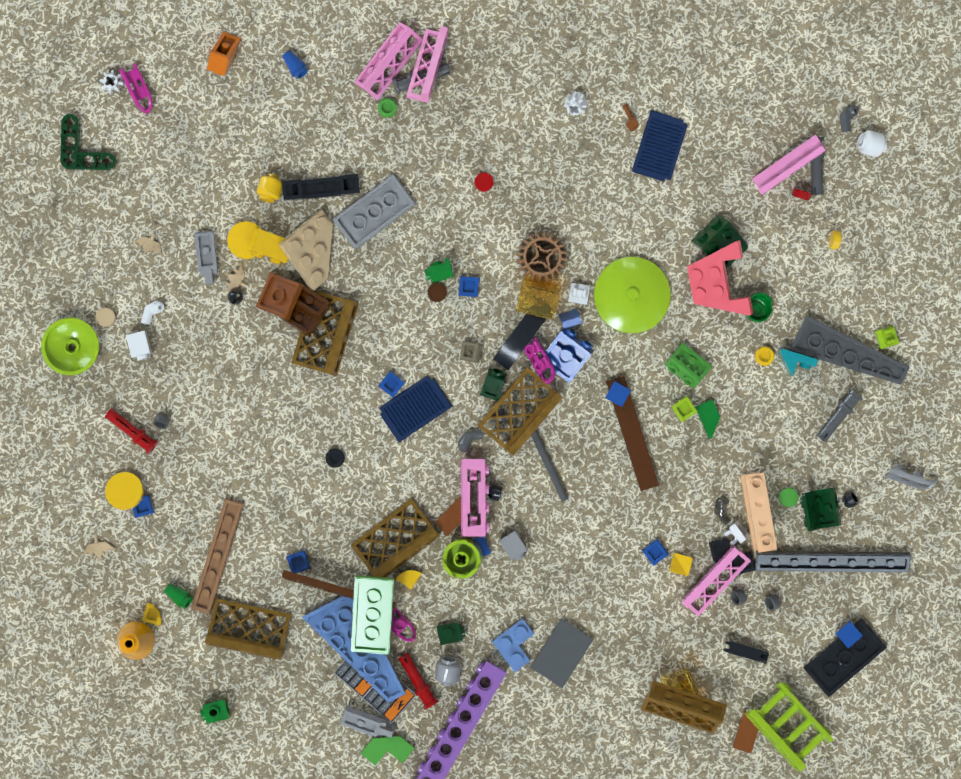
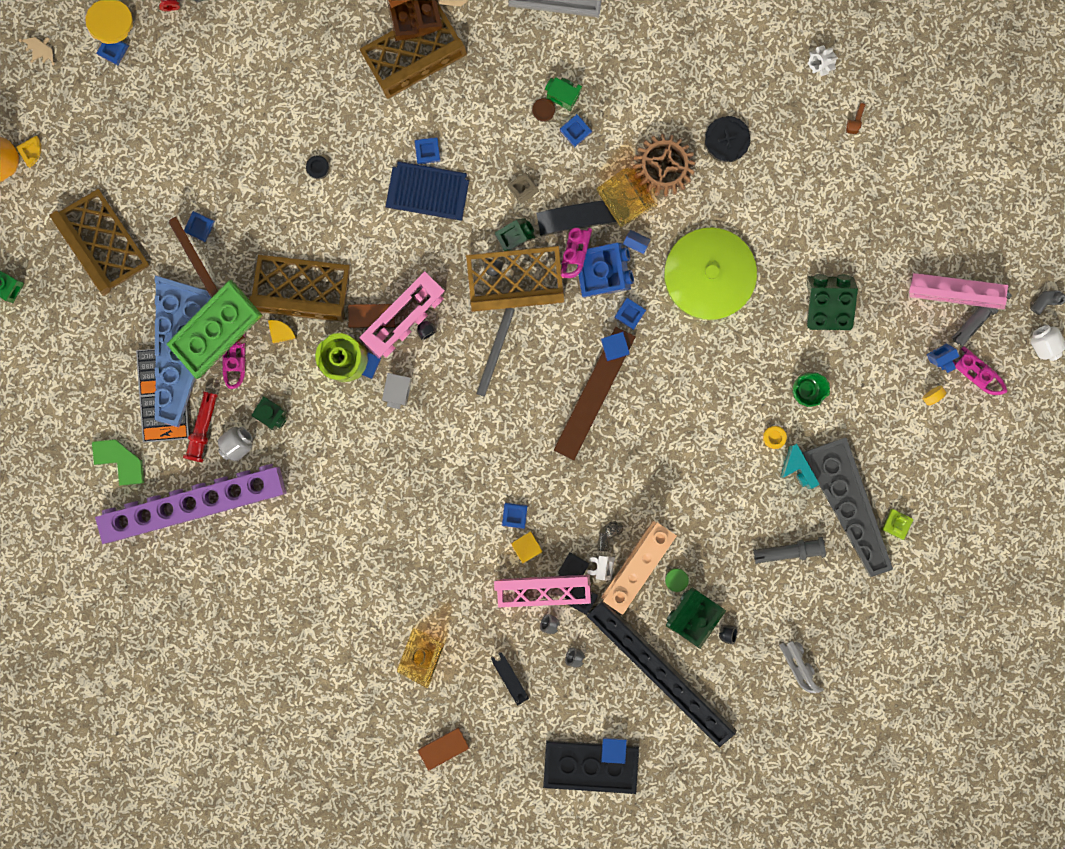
camera: 45 degrees right, 0 degrees up
green cone [164,583,193,609] -> none
medium nougat tile [191,498,244,614] -> none
light grey hinge [340,706,396,738] -> none
dark grey arm [458,430,483,452] -> none
red tile [474,173,494,192] -> none
medium blue plate [492,618,534,672] -> none
dark grey tile [530,619,593,688] -> none
white tile [568,283,590,305] -> none
dark blue window [632,110,688,182] -> none
pearl gold fence [640,680,727,734] -> none
bright green bracket [664,342,712,388] -> none
lime tile [671,396,697,423] -> none
coral wing [687,240,753,315] -> none
green tile [695,399,720,439] -> none
lime fence [745,682,834,772] -> none
red tile [792,188,812,201] -> none
none -> blue tile [614,298,646,330]
none -> black tile [705,116,751,162]
none -> blue tile [926,343,960,373]
none -> dark pink piece [952,346,1007,395]

